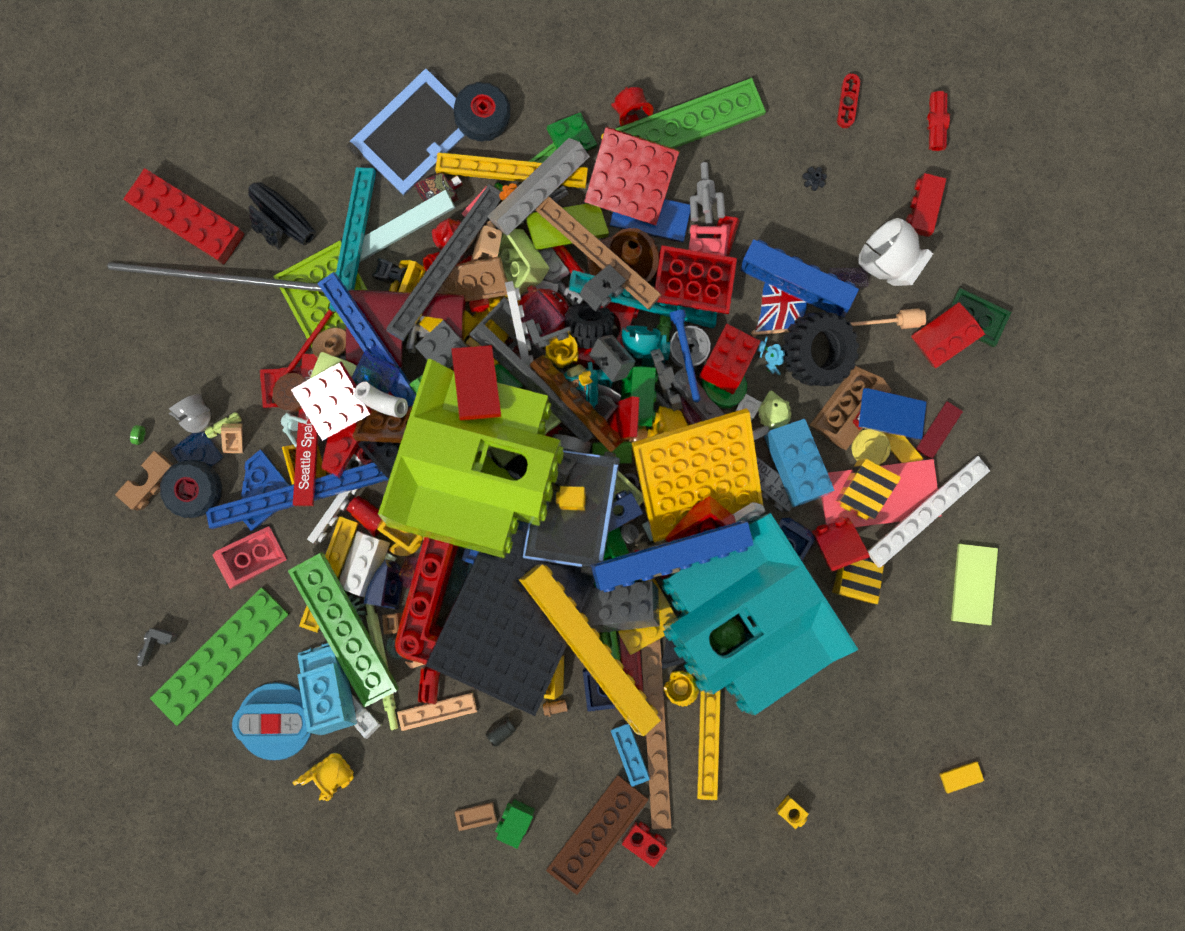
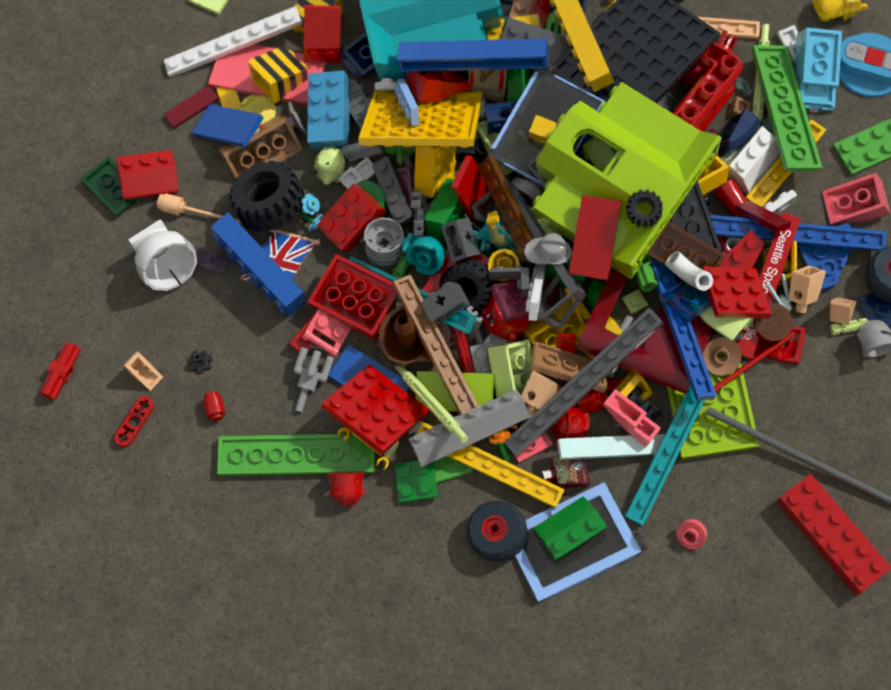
camera: 155 degrees left, 15 degrees down
black plate [248,182,316,250] -> none
dark grey plate [415,320,469,369] -> none
blue piece [669,309,701,403] -> none
red brick [906,173,946,237] -> none
none -> light nougat slope [124,351,163,391]
none -> red brick [203,391,226,421]
none -> light grey dish [287,102,307,135]
none -> light blue plate [394,78,419,126]
none -> yellowish green axle [395,366,468,443]
none -> light grey piece [524,234,572,265]
none -> green slope [533,496,607,562]
none -> coral slope [603,389,661,447]
none -> black tyre [626,189,663,228]
none -> coral plate [677,519,707,549]
none -> dark red tile [735,200,791,233]
none -> light nougat torso [789,266,826,313]

